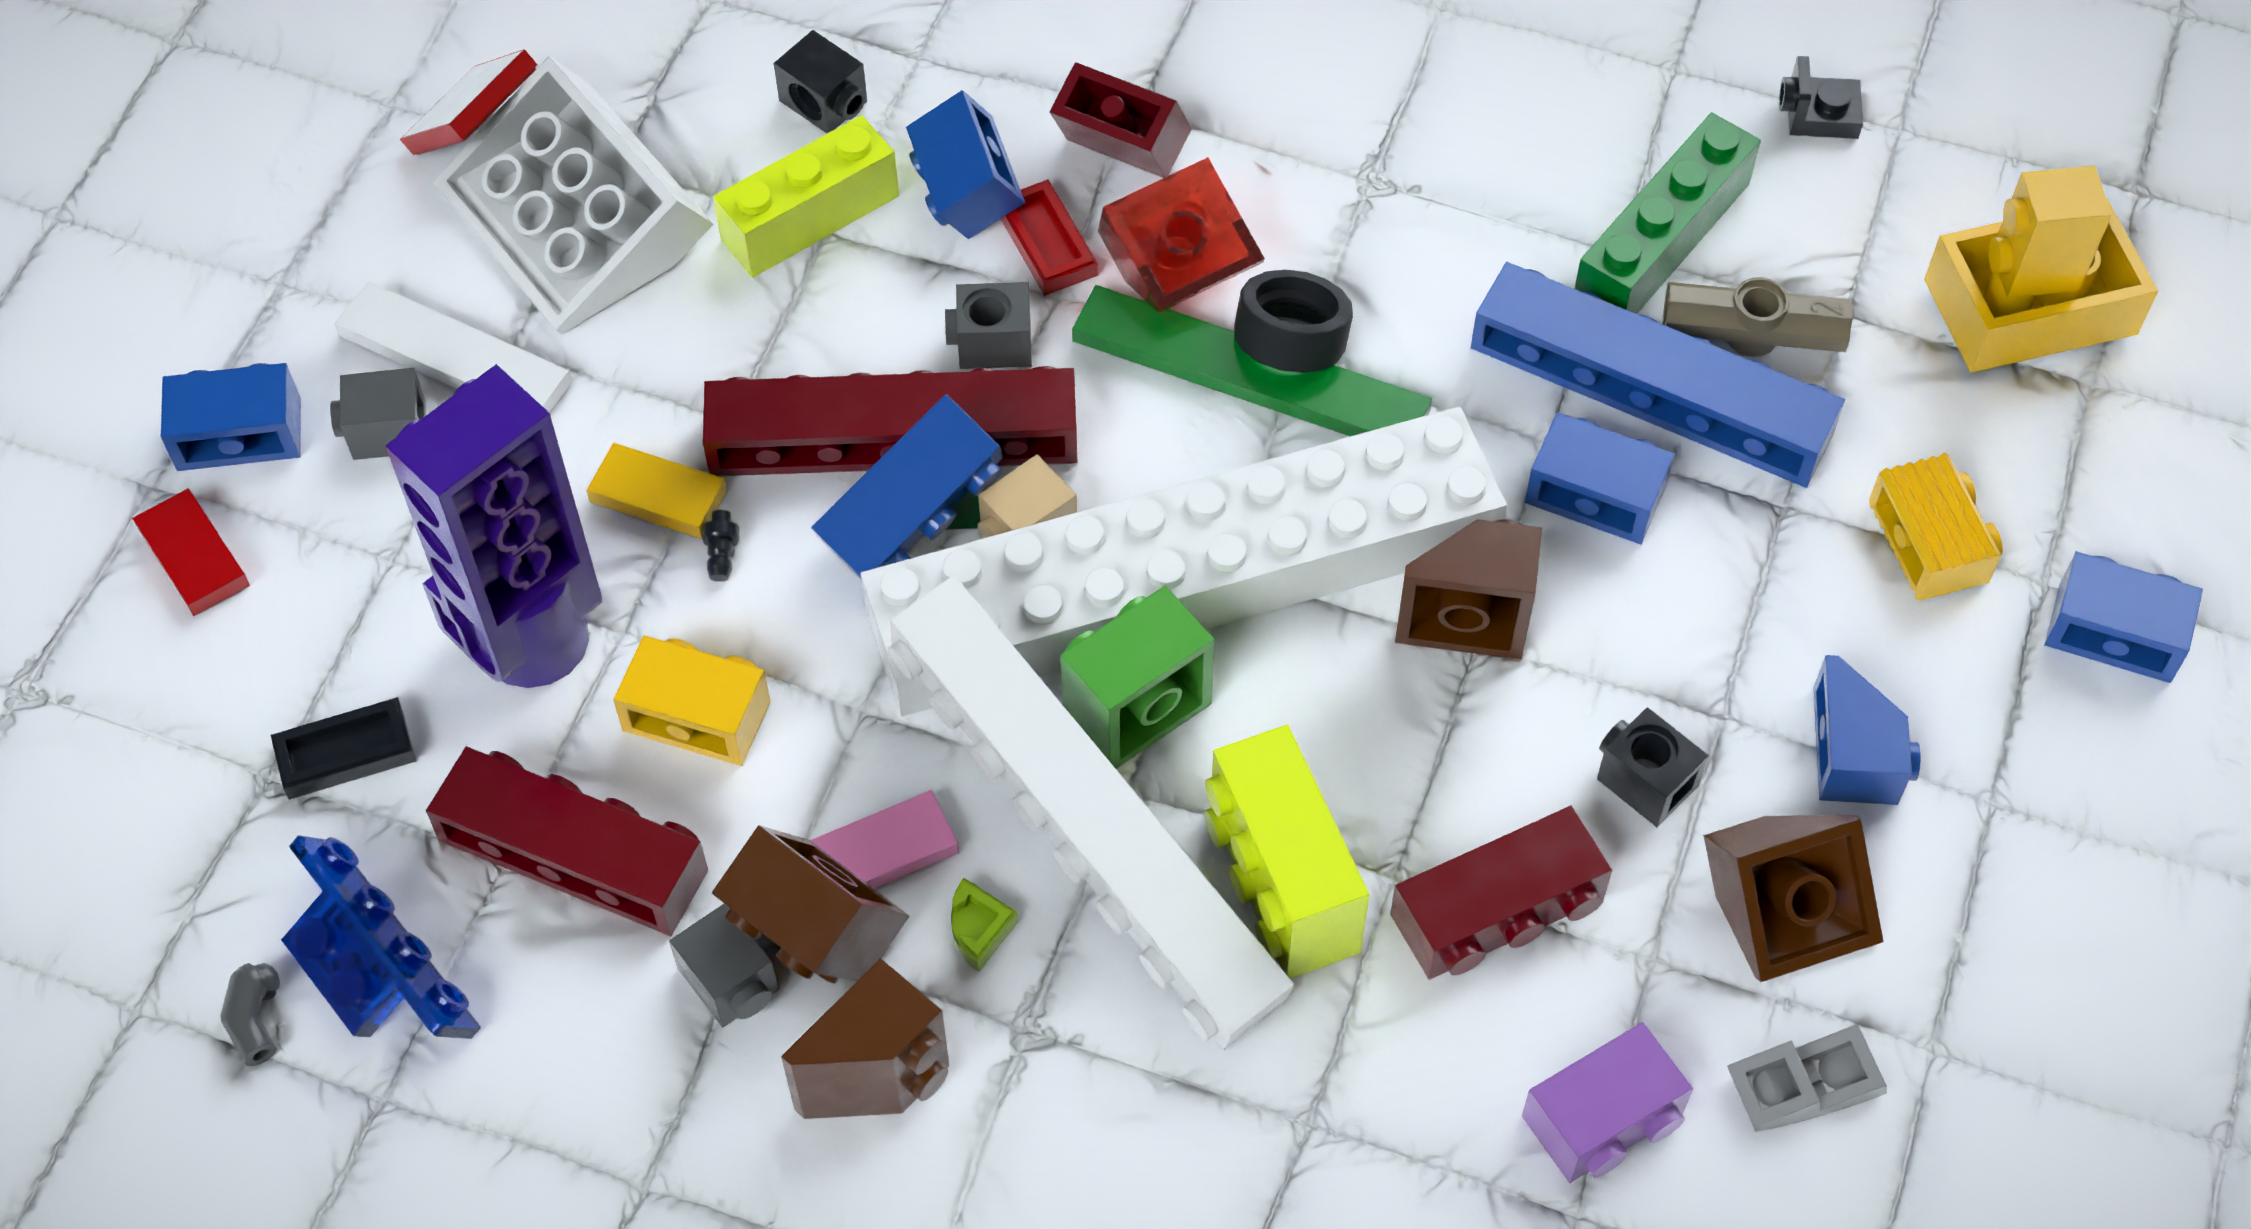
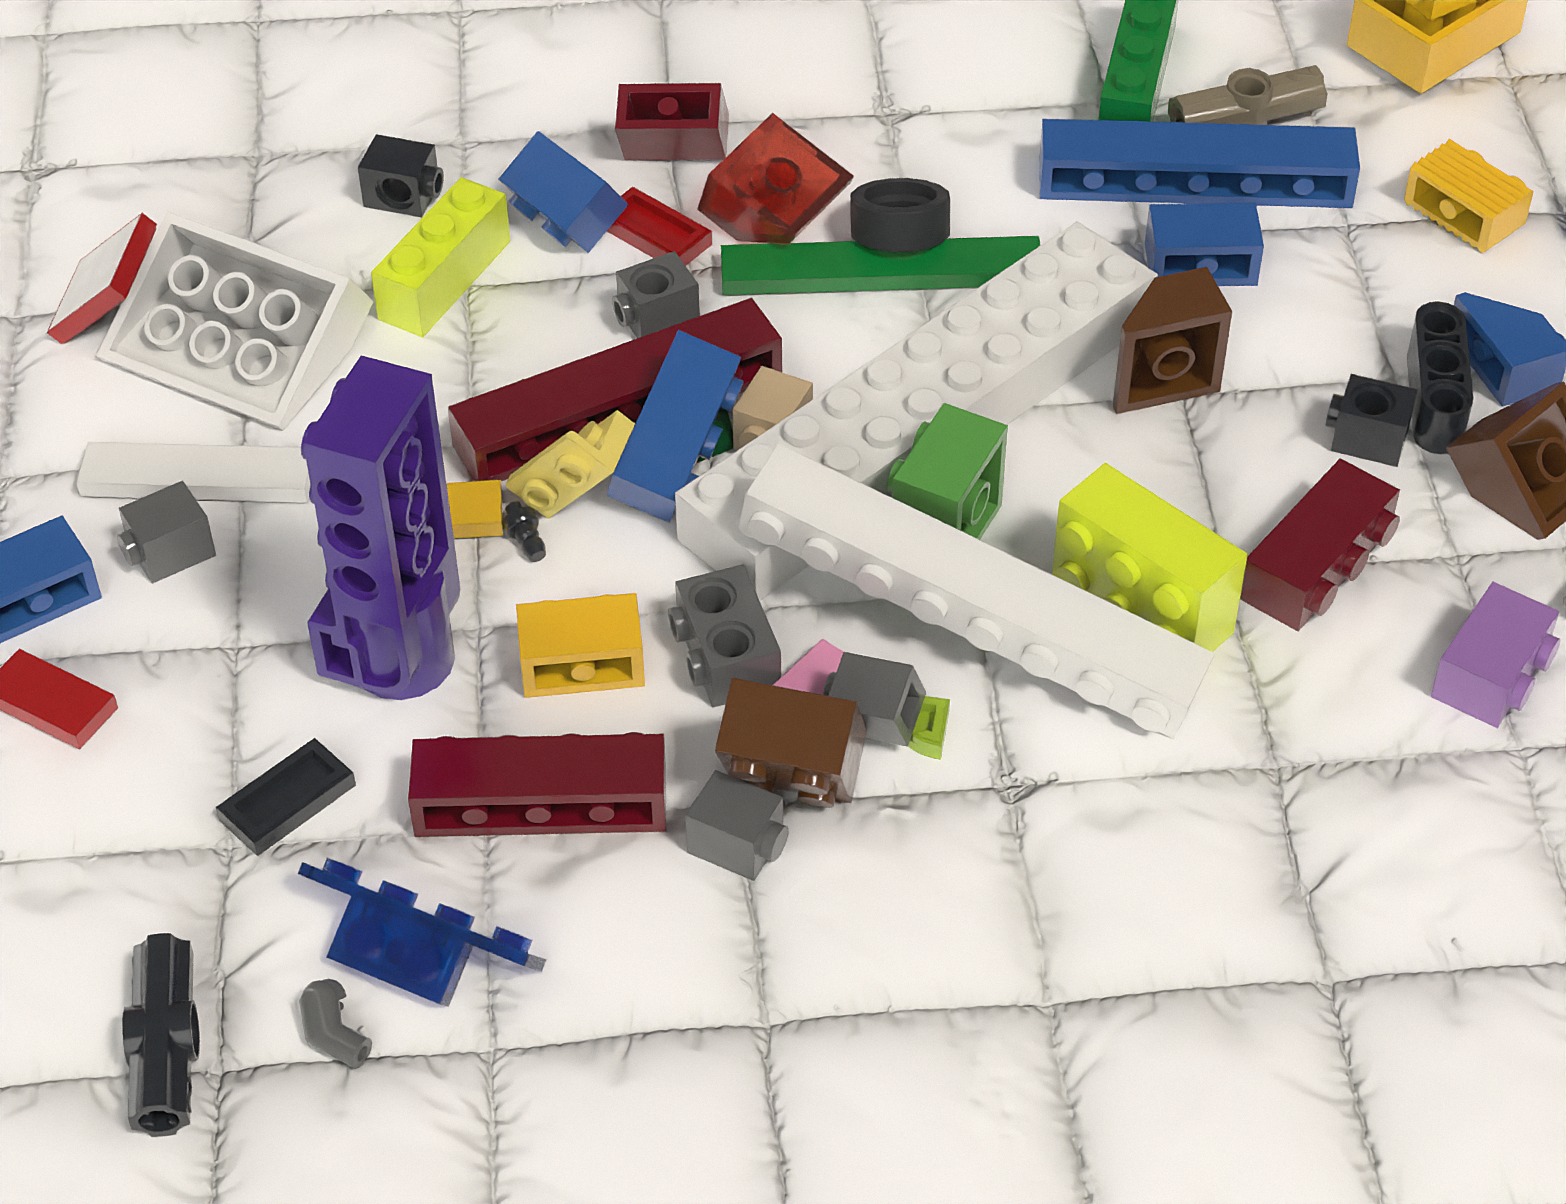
camera: 25 degrees left, 10 degrees down
reddish brown slope [781,958,950,1119] -> none
none -> black piece [122,933,200,1137]
none -> light yellow bracket [506,410,635,519]
none -> dark grey brick [668,564,781,708]
none -> dark grey brick [823,652,926,747]
none -> black beam [1407,301,1474,455]

